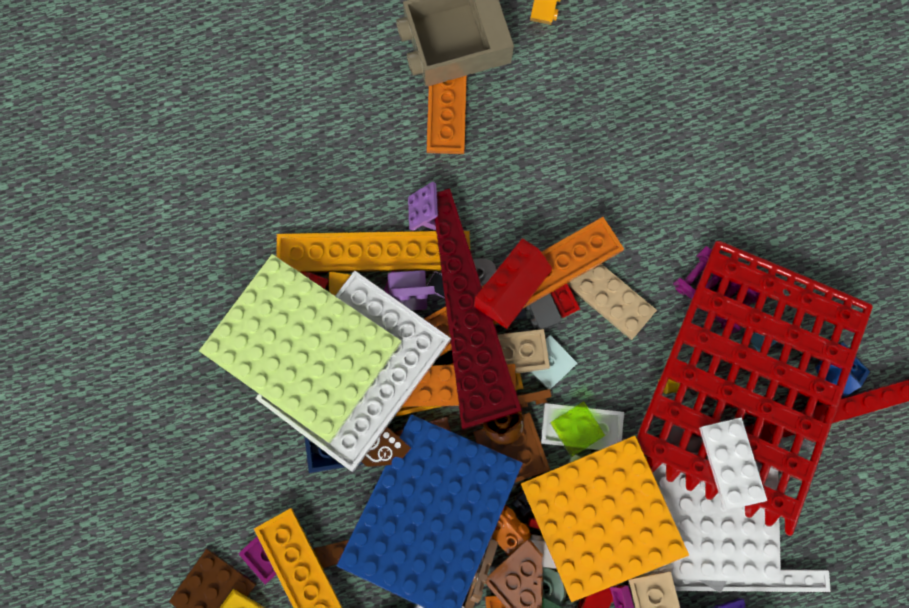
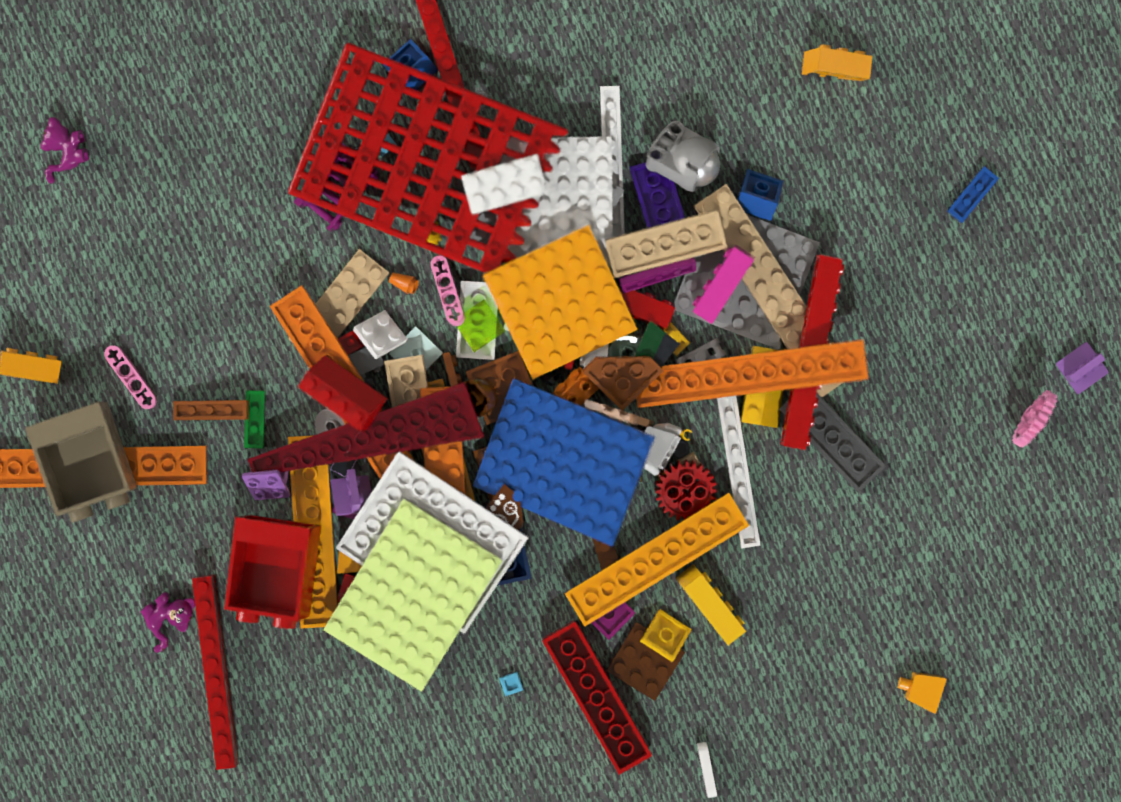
camera: 90 degrees left, 10 degrees up
none -> magenta animal [40,117,89,184]
none -> bright pink beam [104,346,157,409]
none -> magenta animal [140,591,195,653]
none -> dark orange plate [173,400,249,420]
none -> red brick [192,574,239,770]
none -> red brick [224,514,321,629]
none -> green plate [244,390,266,448]
none -> white plate [353,310,407,359]
none -> orange cone [389,272,419,294]
none -> bright pink beam [431,255,465,326]
none -> medium azure tile [499,672,524,696]
none -> red brick [542,619,652,775]

